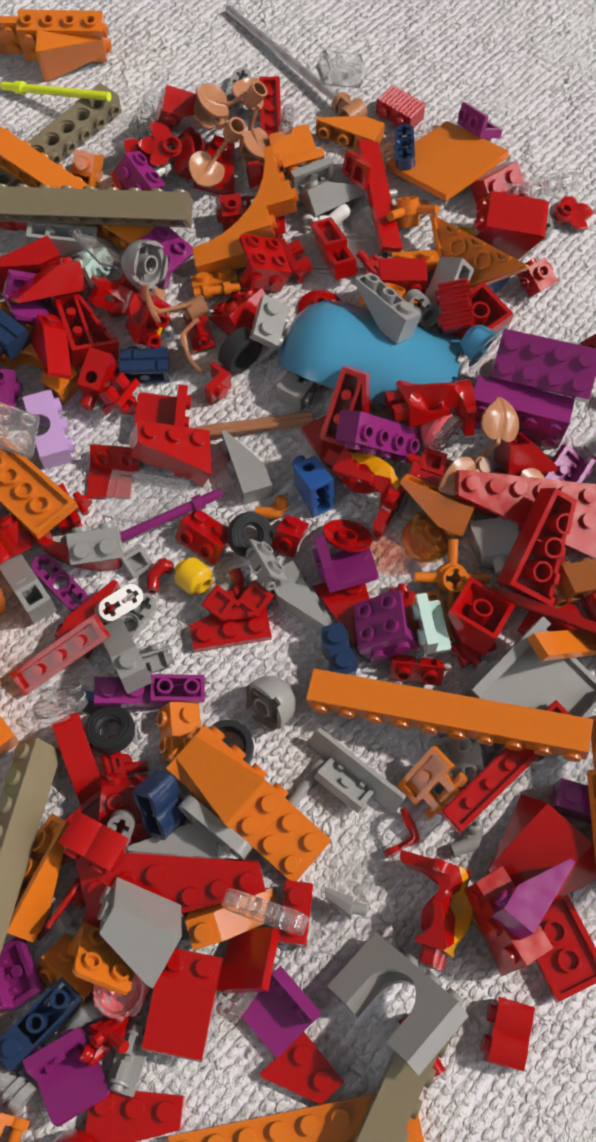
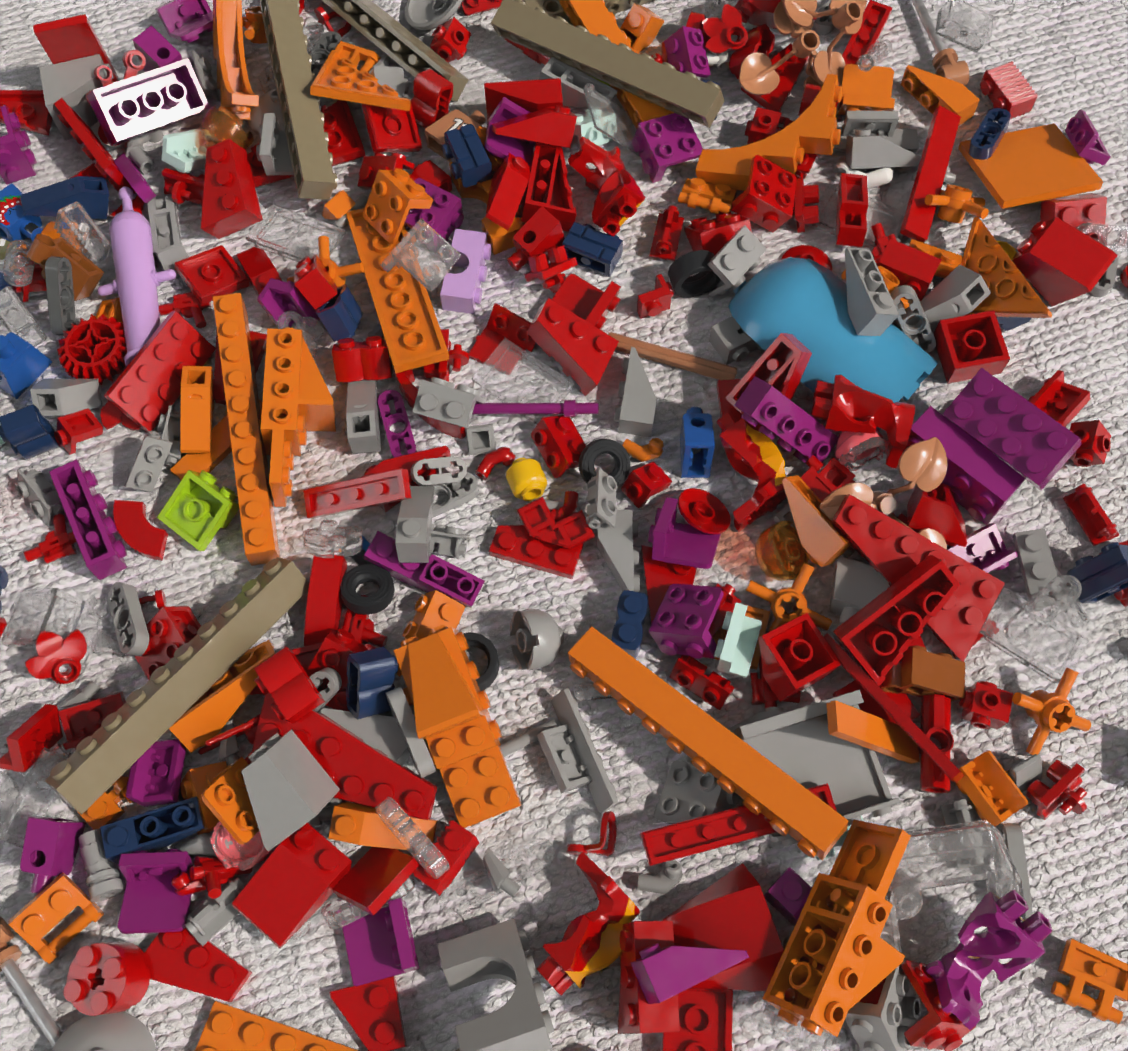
camera: 30 degrees right, 0 degrees up
light grey cylinder [121,240,168,289] -> none
nougat plant [140,283,210,374] -> none
red slope [341,151,372,190] -> none
orange plate [397,745,468,819] -> none
red brick [435,278,475,334] -> none
dark azure piece [460,325,509,367] -> none
red brick [517,257,558,297] -> none
none -> red bracket [1028,370,1090,427]

